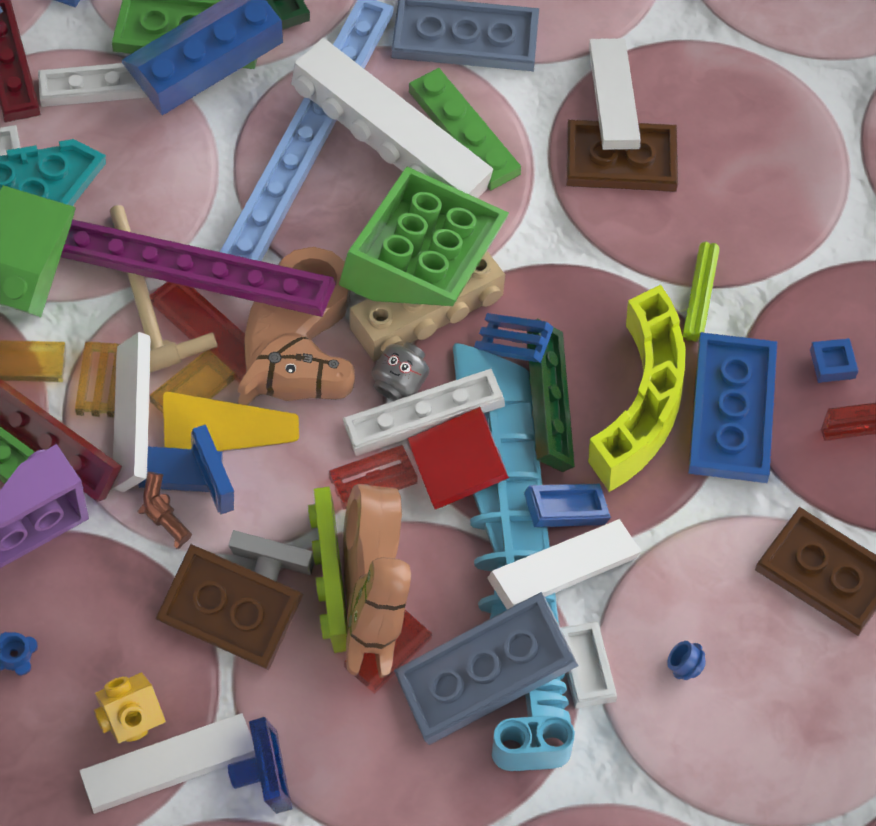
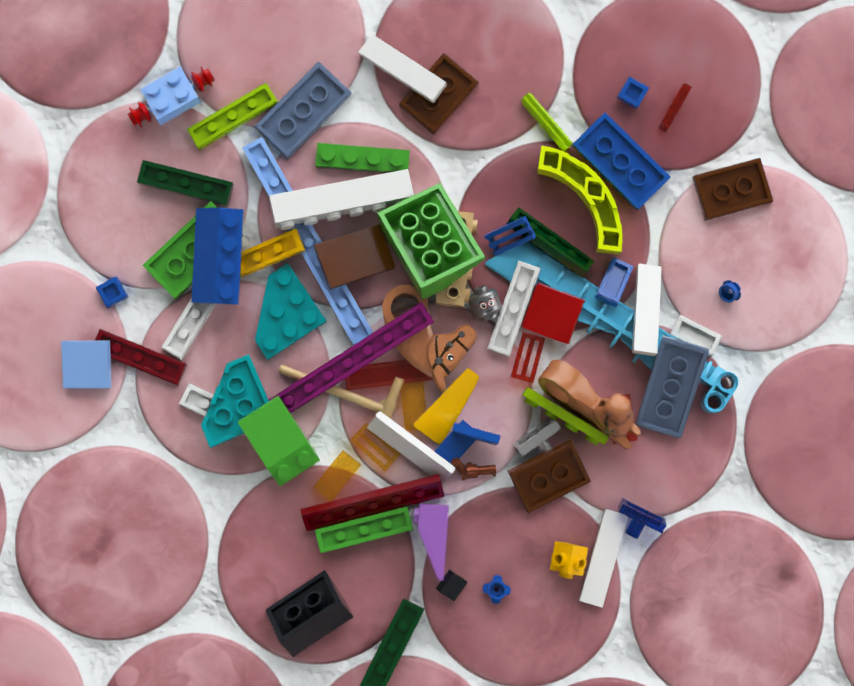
camera: 50 degrees left, 25 degrees up
none -> yellow tile [241,229,306,277]
none -> teal plate [255,263,327,360]
none -> reddish brown tile [313,224,396,290]

